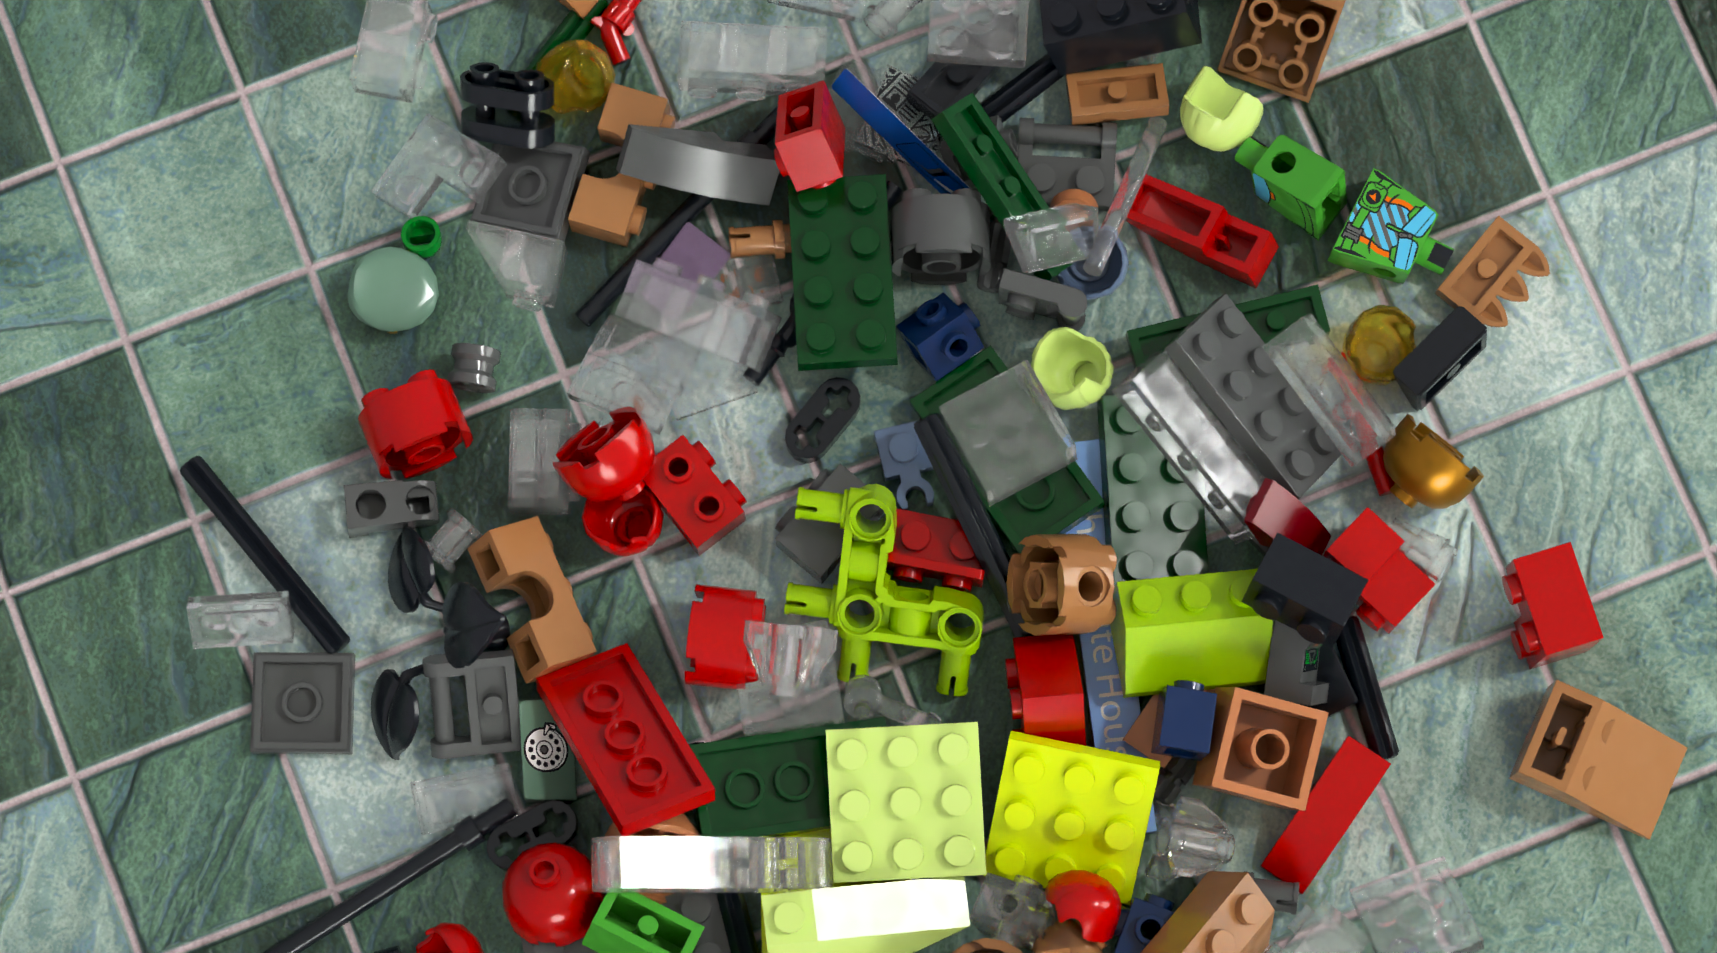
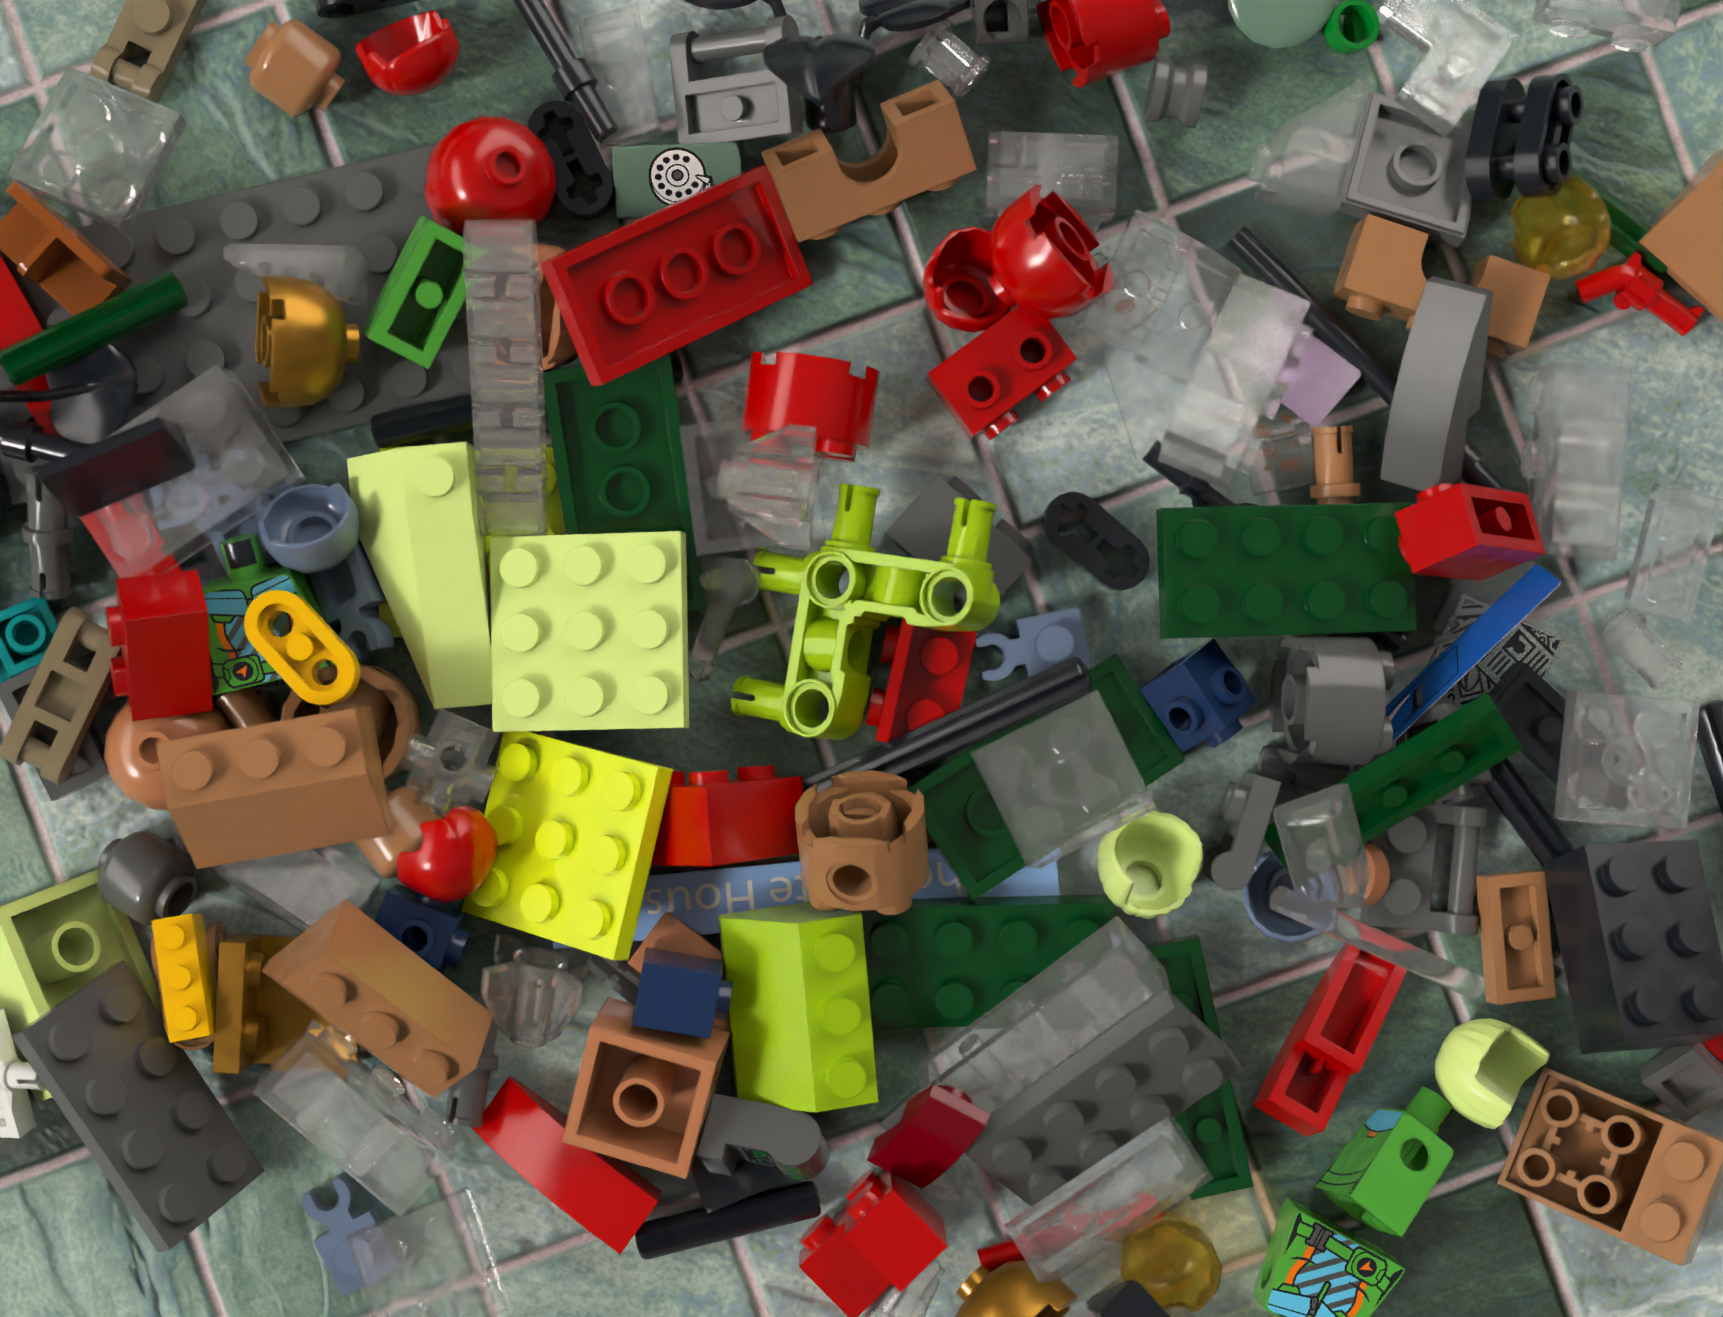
camera: 90 degrees right, 10 degrees up
black brick [1241,532,1368,649] -> none

